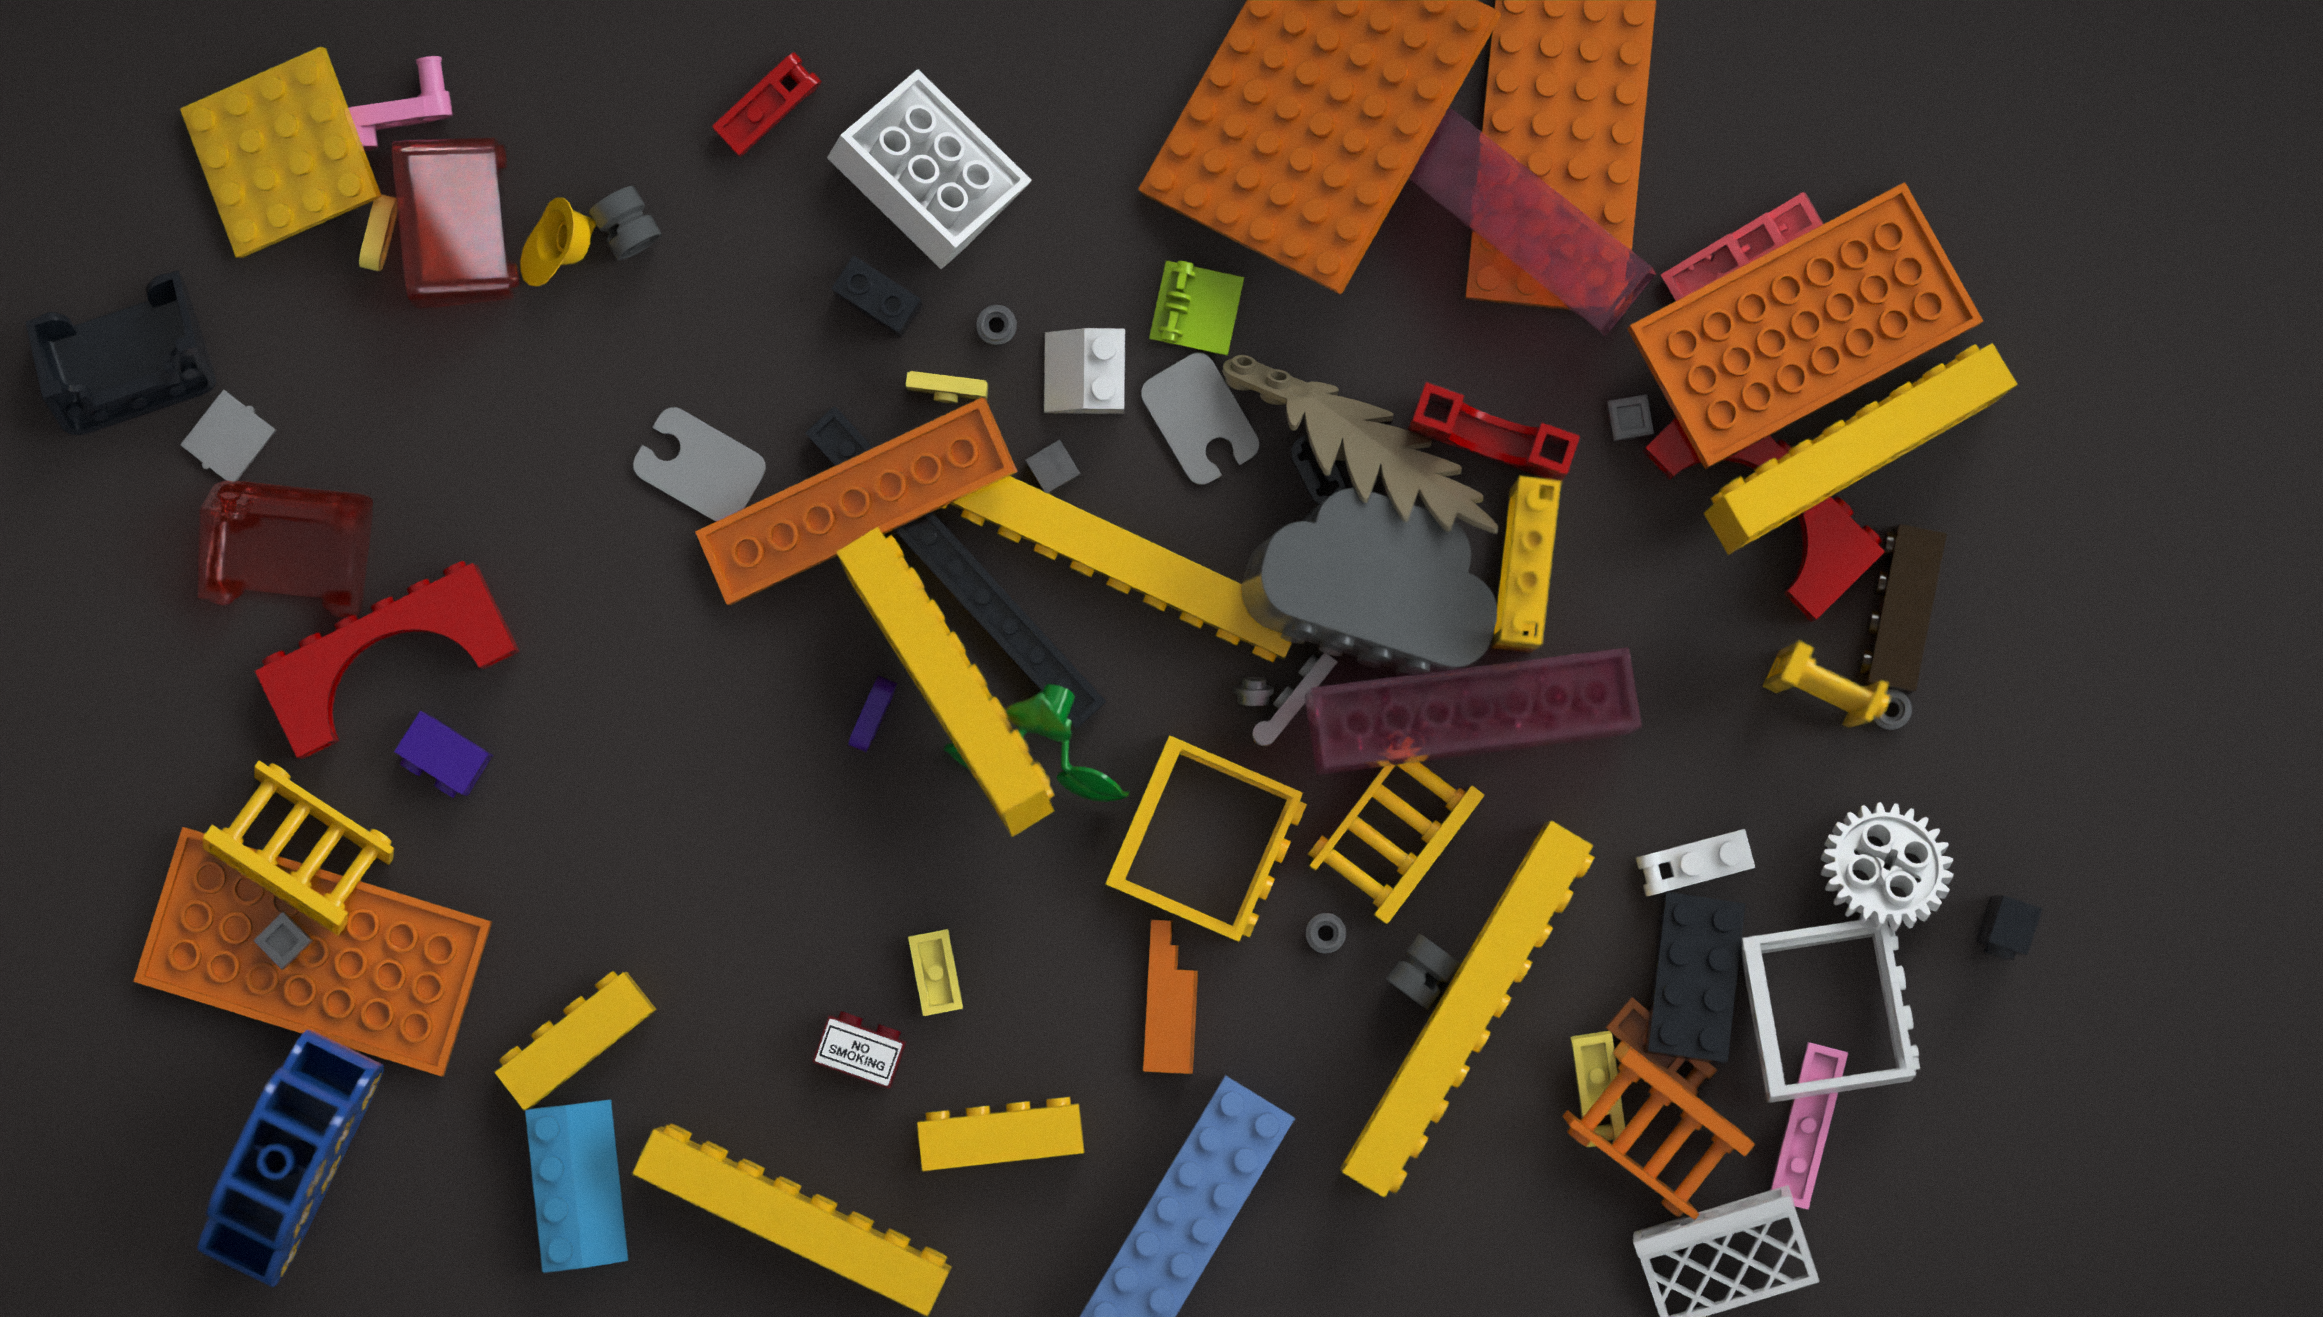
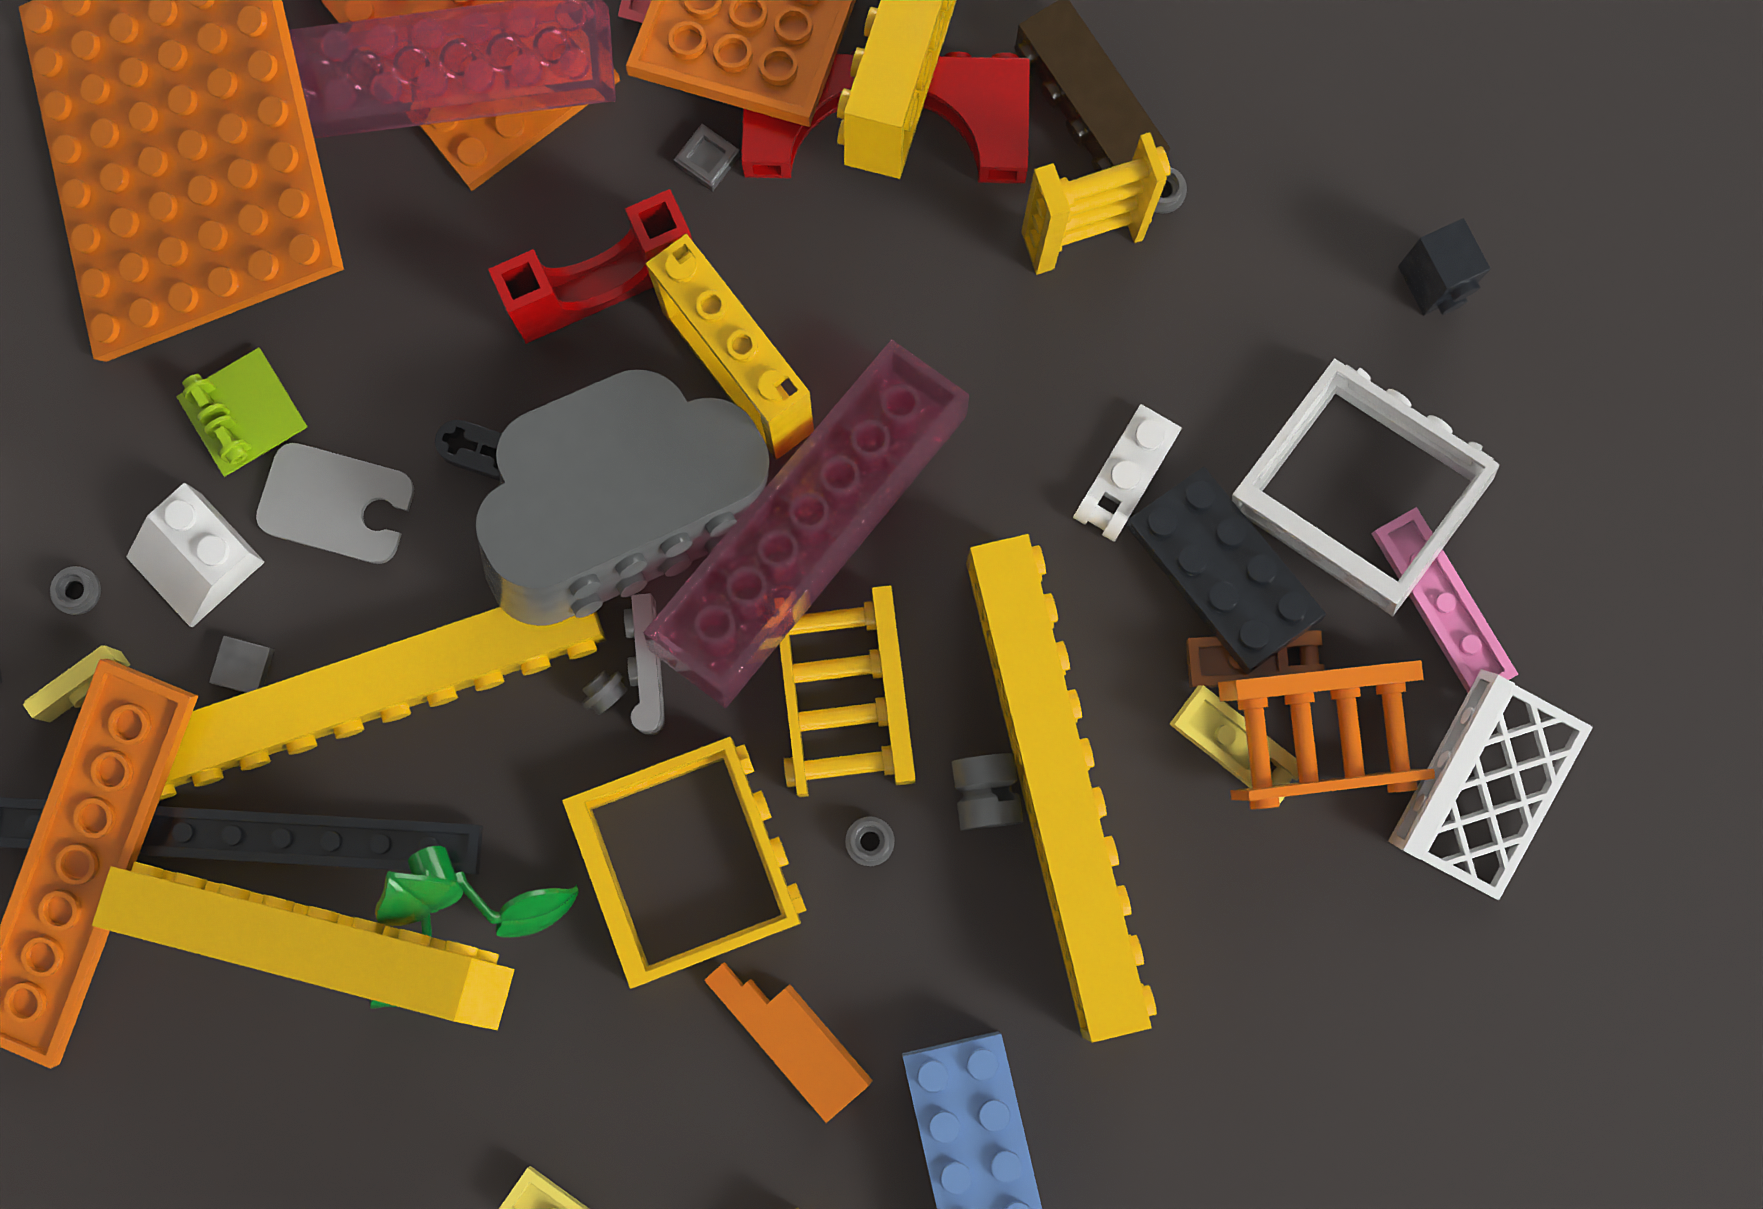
camera: 45 degrees left, 5 degrees down
dark purple beam [848,675,898,753] -> none
dark tan plant [1223,355,1498,534] -> none
white gear [1820,802,1953,931] -> none

